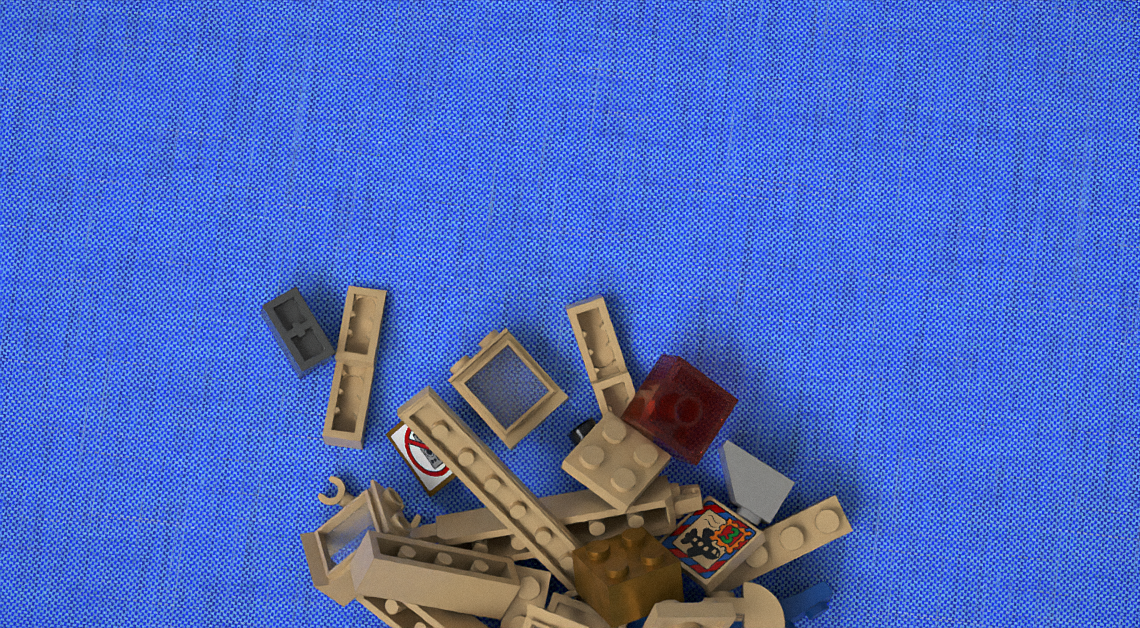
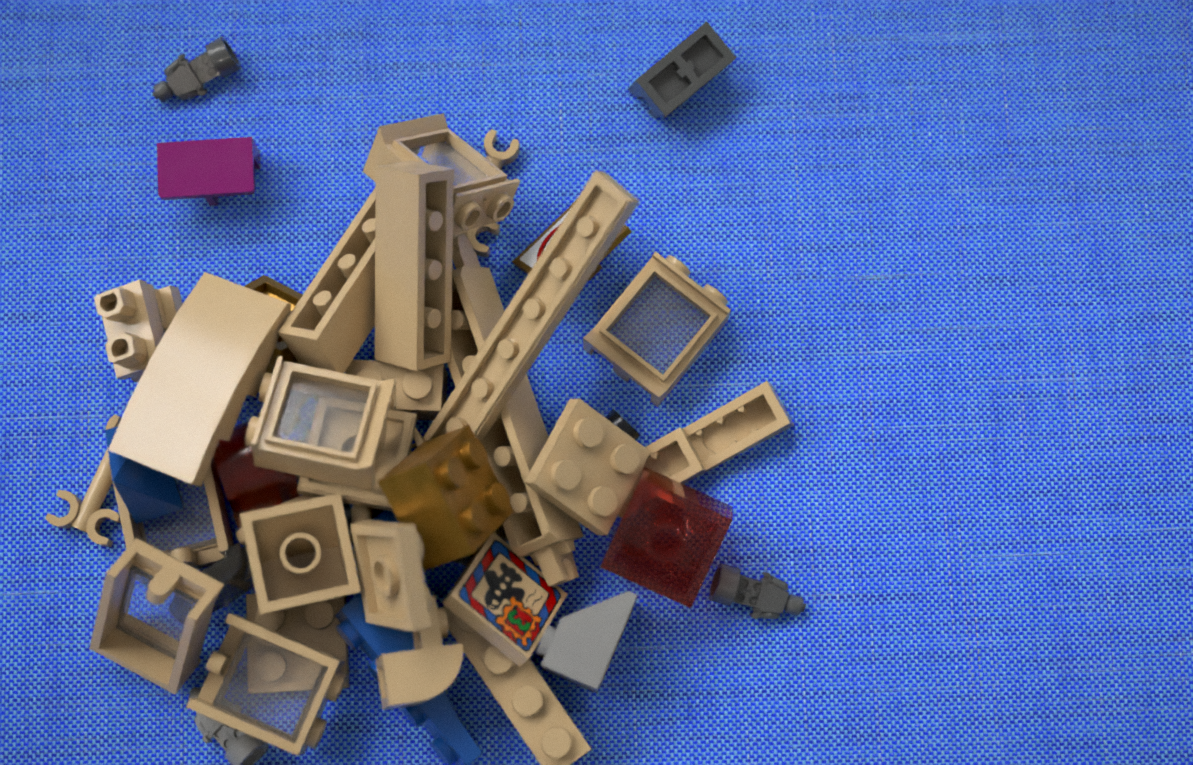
camera: 80 degrees right, 5 degrees down
tan slope [322,285,387,450] -> none
none -> dark grey piece [709,563,806,619]

